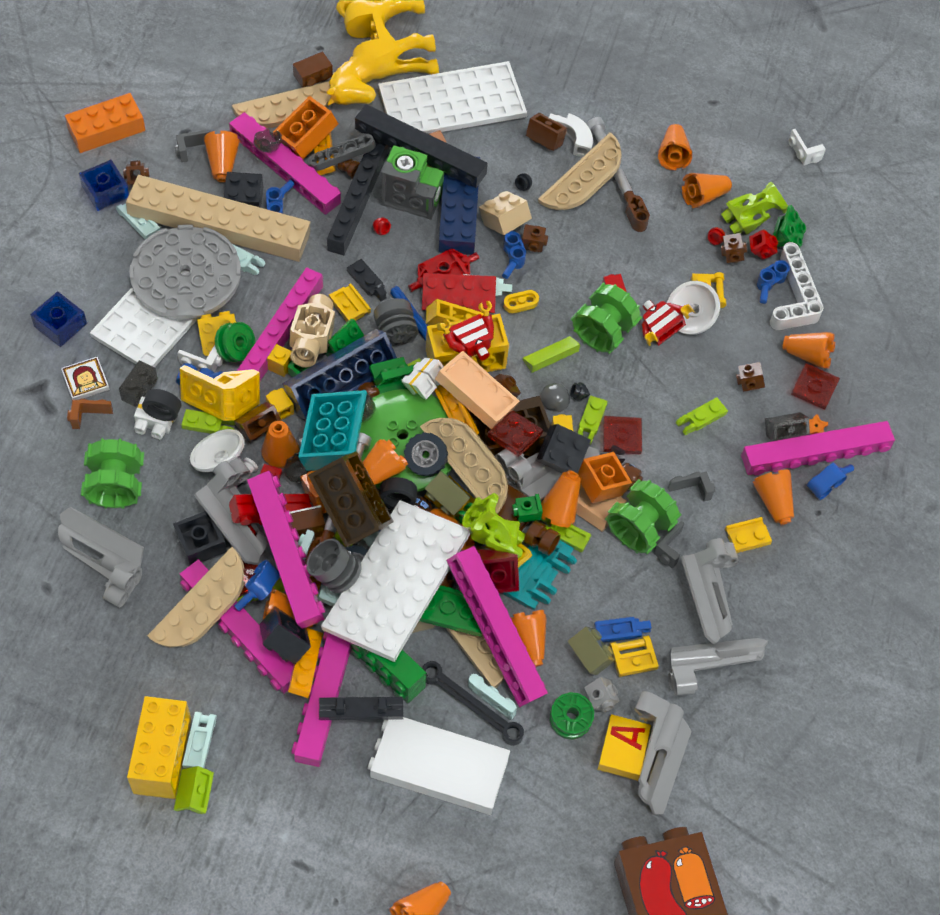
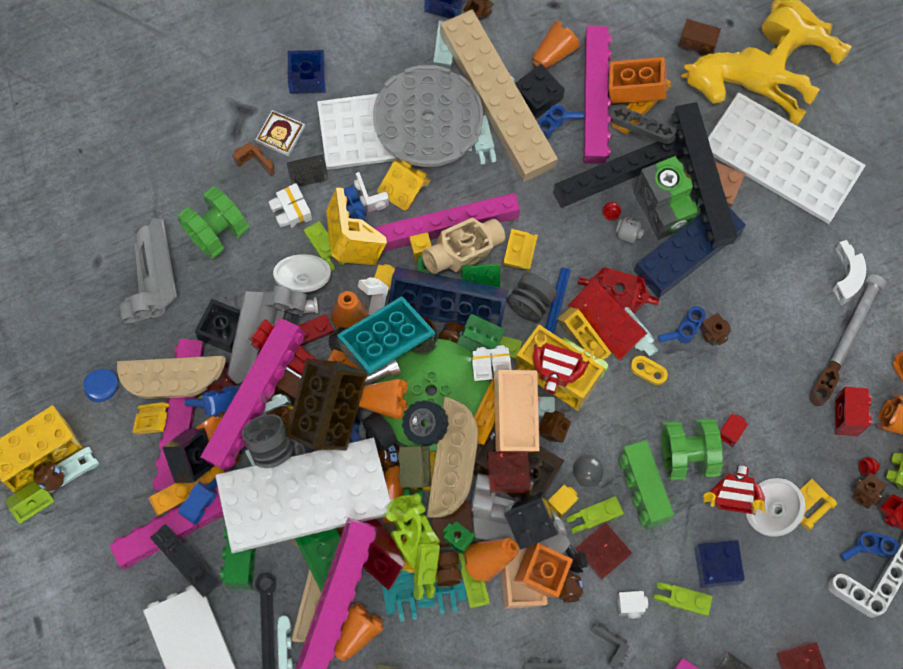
camera: 50 degrees right, 10 degrees up
black tyre [142,389,182,421] -> none
dark grey bracket [174,130,211,163] -> none
green wheel [215,322,256,362] -> none
tan plate [232,81,331,128] -> none
reddish brown brick [234,402,282,440] -> none
clear smoke hair [254,128,282,153] -> none
reddish brown wheel [337,158,360,178] -> none
black hinge [347,259,387,302] -> none
tan brick [479,191,532,235] -> none
black plate [515,173,532,191] -> none
lime slope [522,336,580,373] -> none
reddish brown brick [526,113,567,151] -> none
tan plate [538,133,621,210] -> none
black plate [570,382,590,401] -> none
bright green piece [605,479,682,555] -> none
reddish brown brick [736,362,765,392] -> none
orange cone [783,332,836,369] -> none
none -> reddish brown head [33,462,64,492]
none -> blue piece [84,369,118,402]
none -> yellow plate [132,402,169,435]
none -> blue beam [178,477,218,525]
none -> white bracket [358,277,388,315]
none -> lime hinge [413,543,440,600]
none -> light grey head [615,216,645,243]
none -> white brick [617,591,648,619]
none -> bright green brick [618,440,674,530]
none -> clear blue brick [694,540,745,588]
none -> red brick [835,387,872,437]

